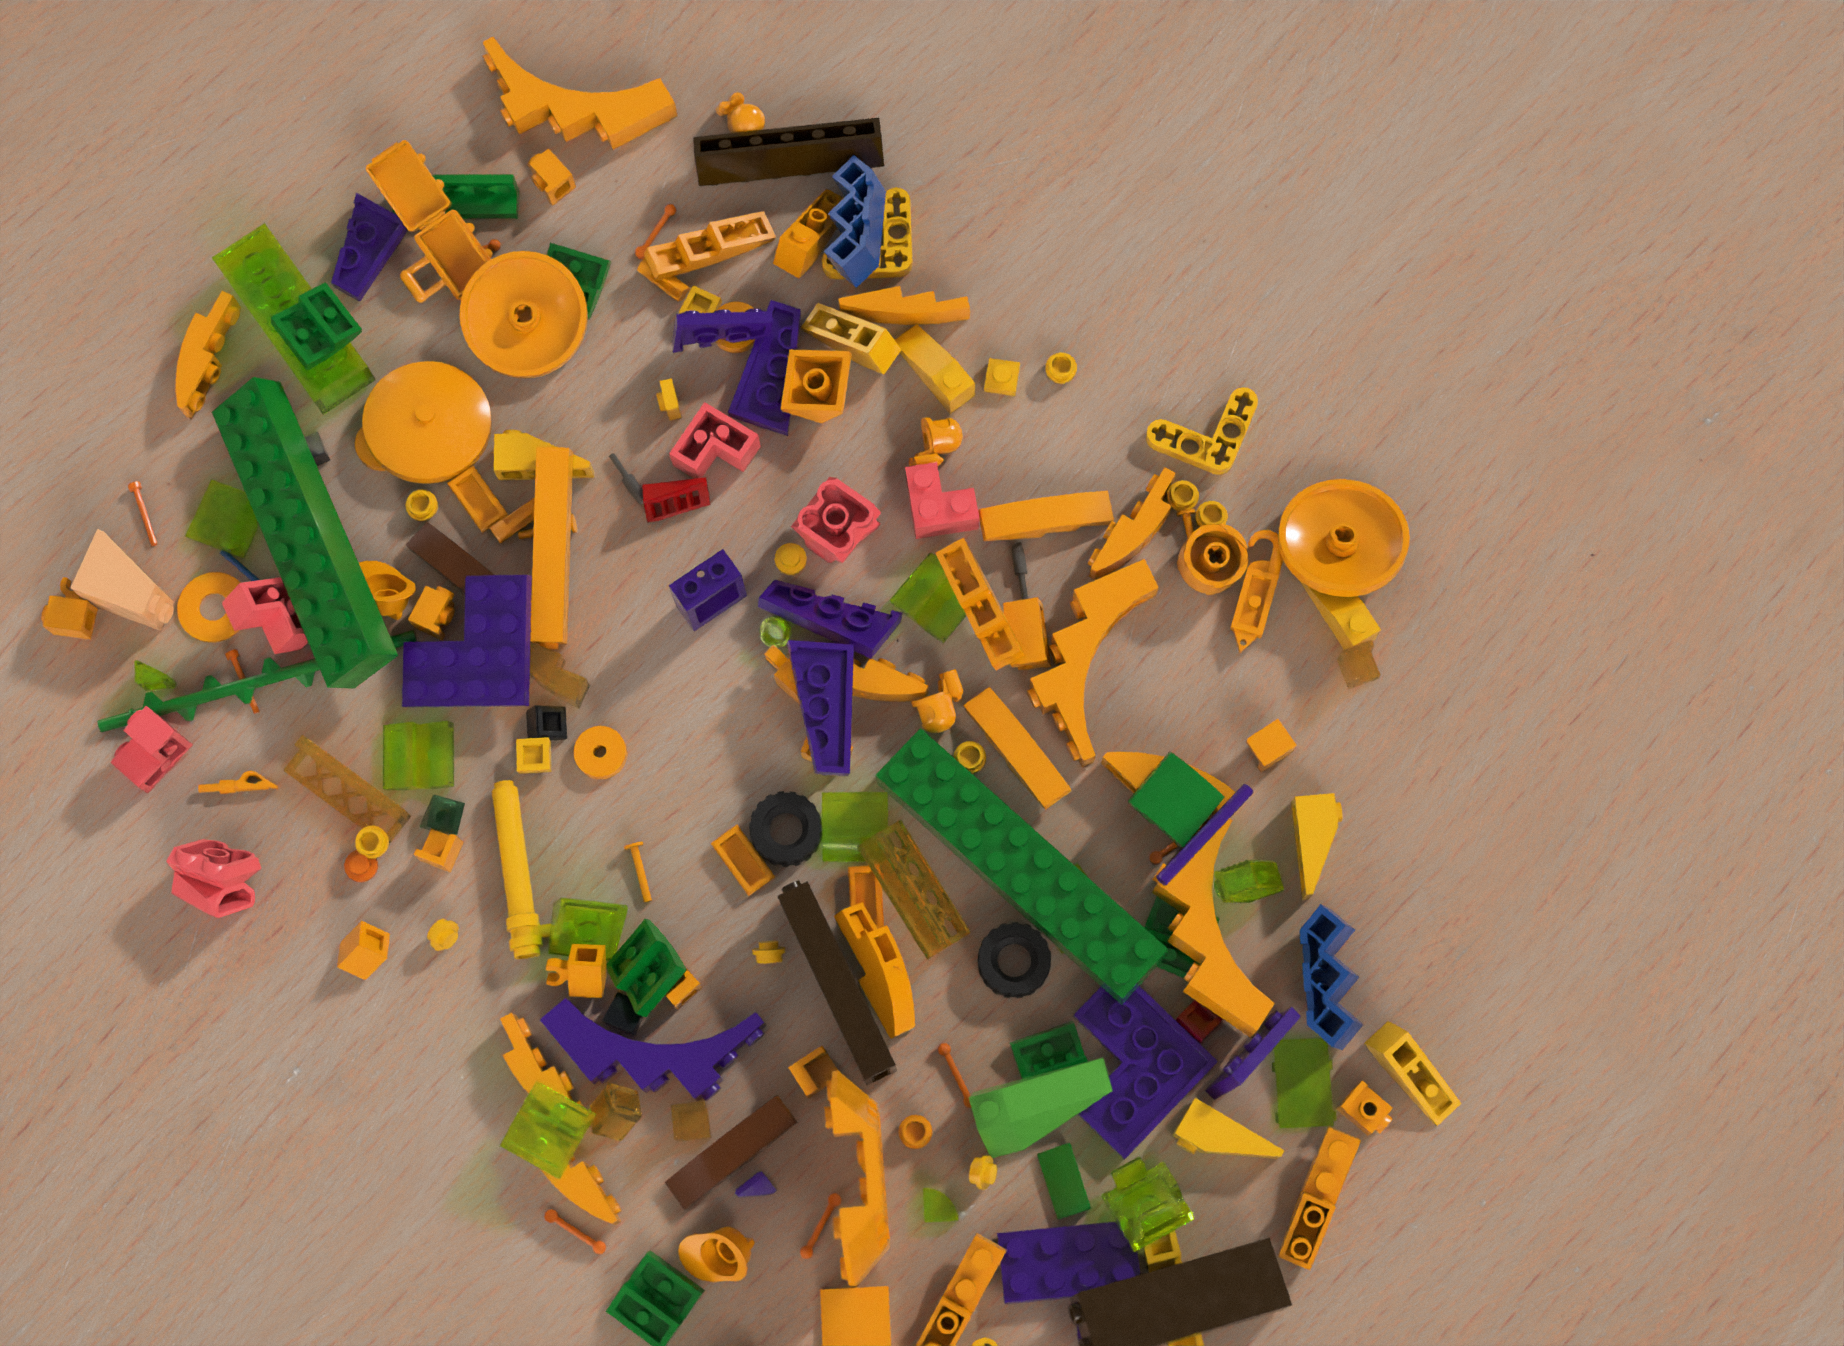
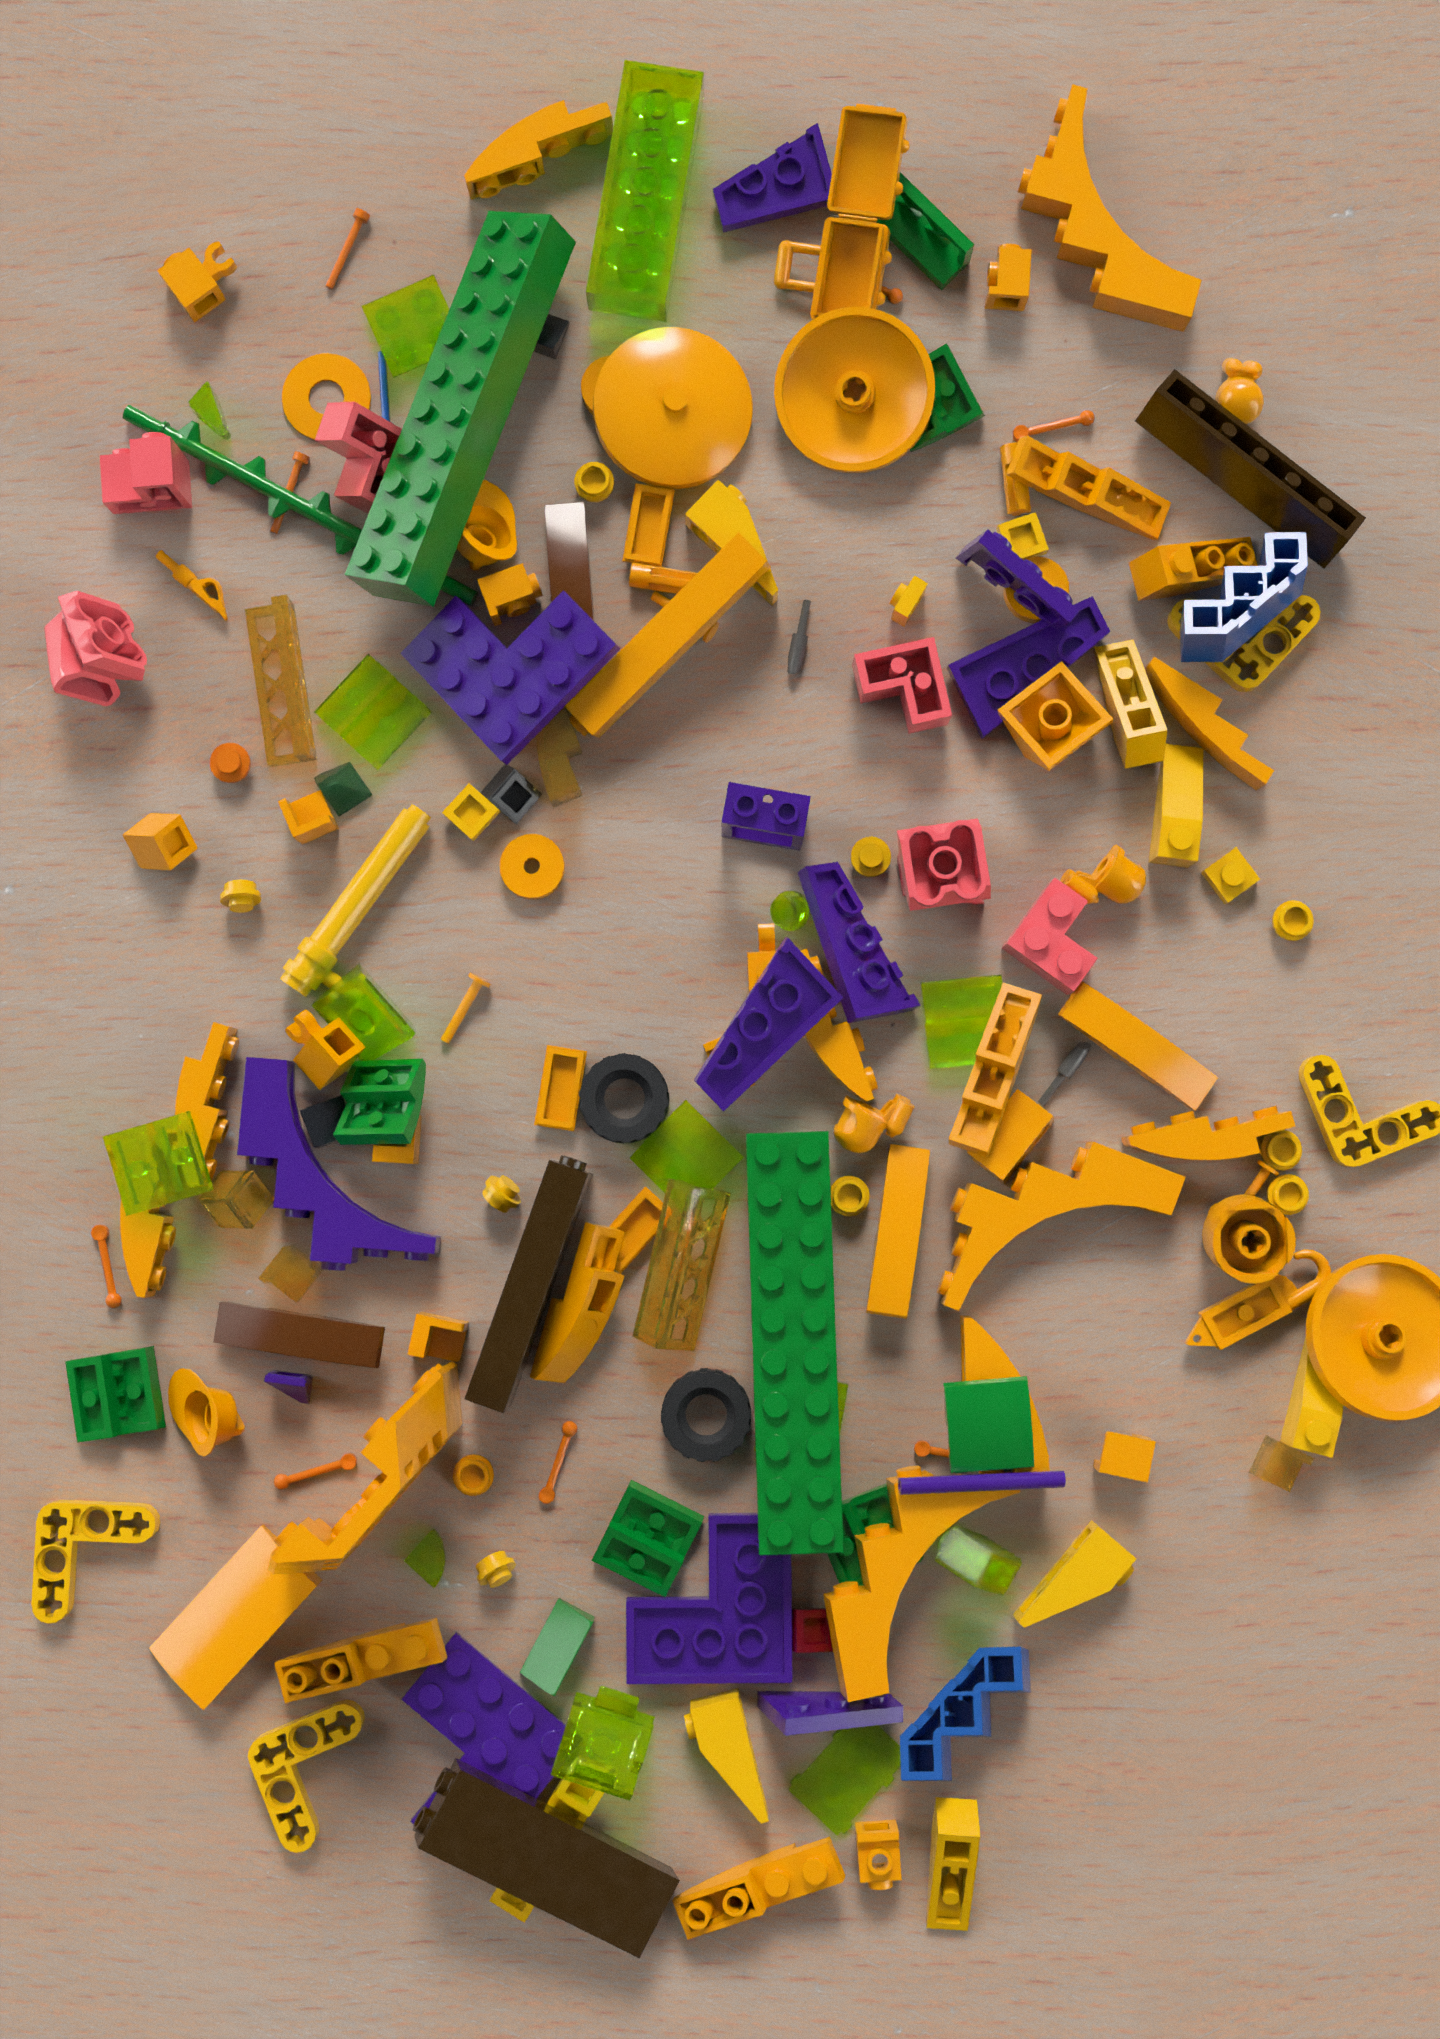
camera: 45 degrees right, 10 degrees up
light nougat slope [71,529,174,631] -> none
green slope [271,282,362,371] -> none
yellow plate [355,825,389,859] -> none
red slope [642,477,710,523] -> none
bright green wedge [969,1057,1113,1158] -> none

